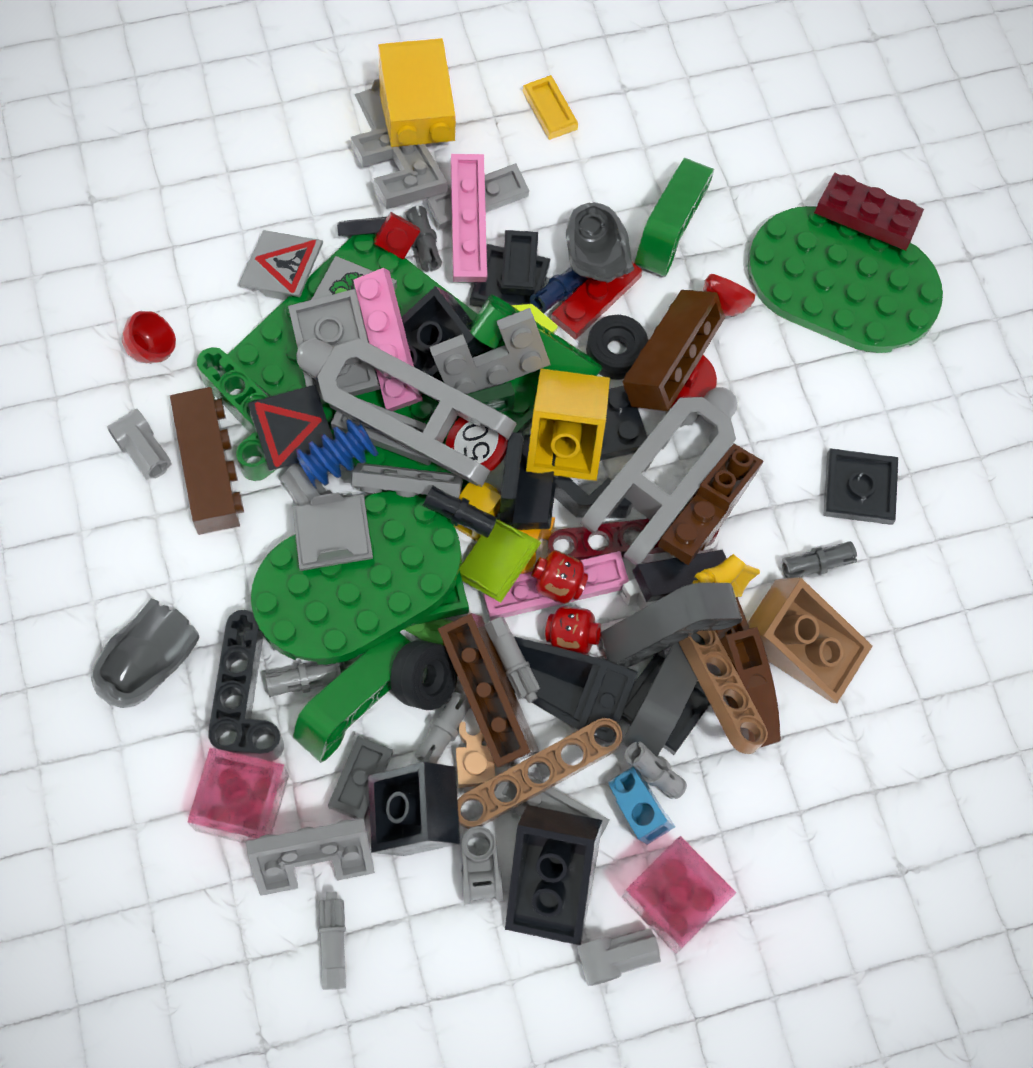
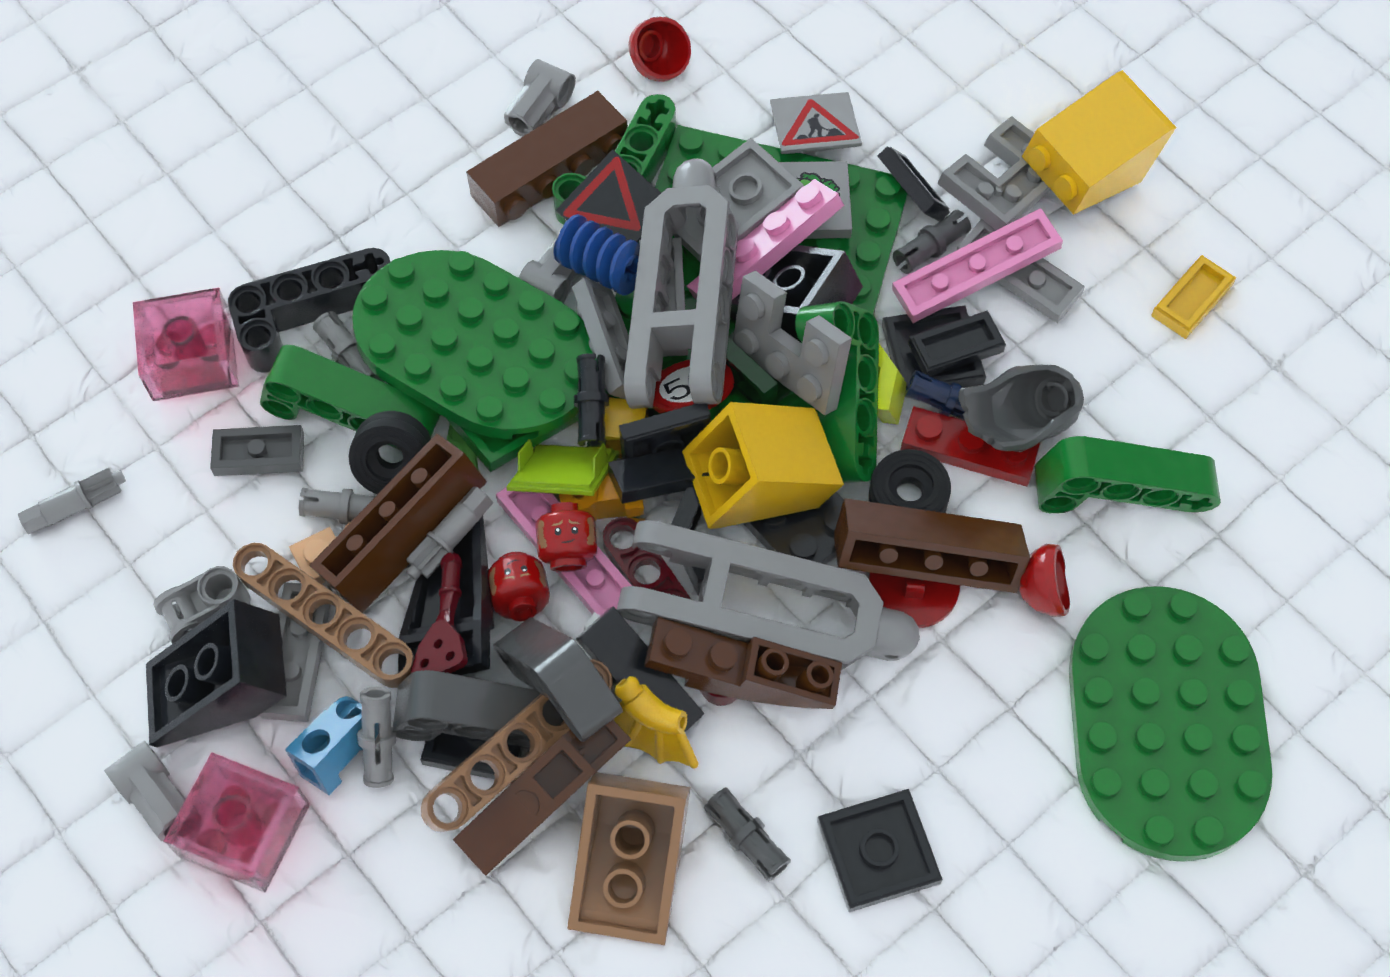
camera: 70 degrees right, 5 degrees down
dark grey hair [91,598,199,708] -> none
light grey plate [246,818,375,896] -> none
light grey piece [292,492,373,571] -> none
black brick [368,762,460,856] -> none
red plate [374,211,420,260] -> none
dark red plate [814,172,924,251] -> none
none -> dark red piece [411,552,468,674]

